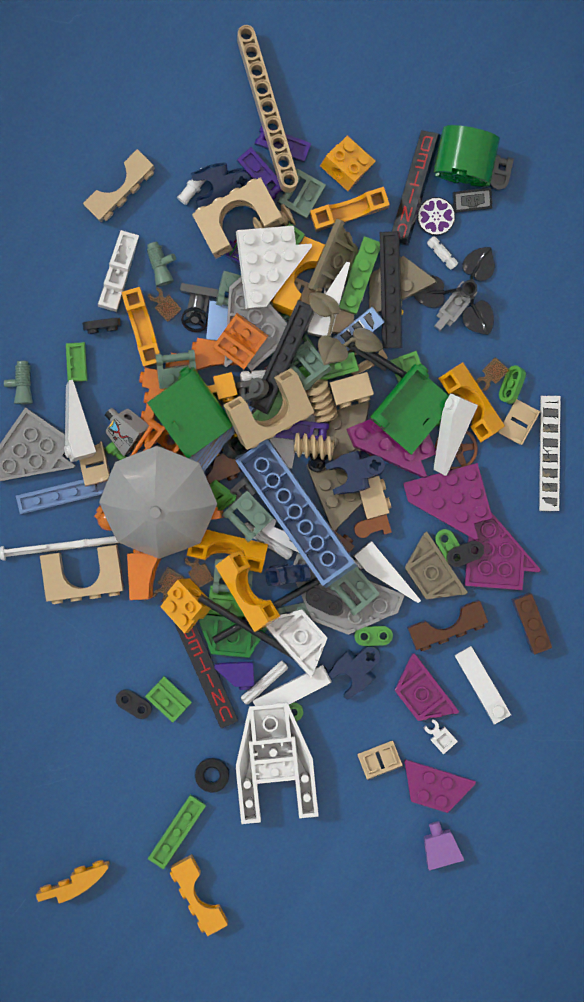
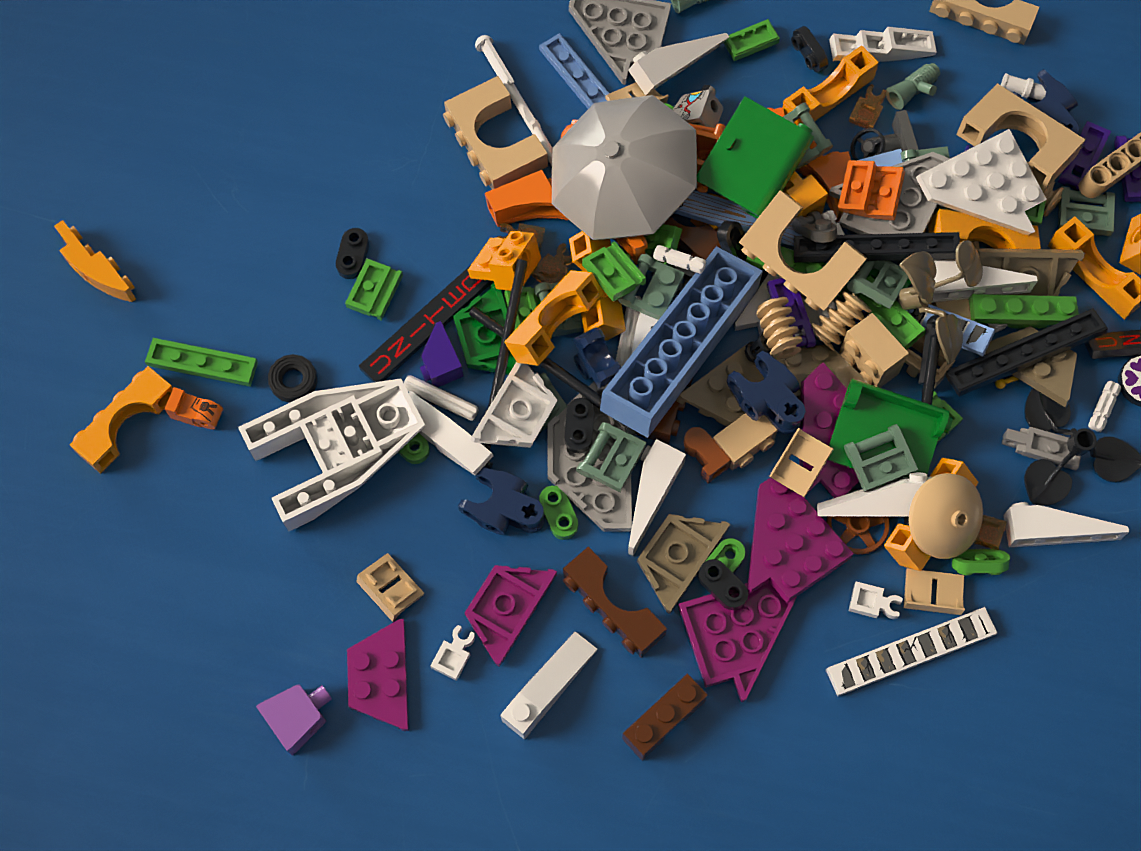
camera: 70 degrees right, 20 degrees down
none -> orange leg [165,387,223,430]
none -> bright green plate [582,241,646,302]
none -> white axle [653,245,706,274]
none -> tan piece [769,428,834,498]
none -> sand green plate [844,424,918,492]
none -> white plate [848,581,903,619]
none -> tan dish [909,473,983,559]
none -> white slope [1003,502,1129,547]

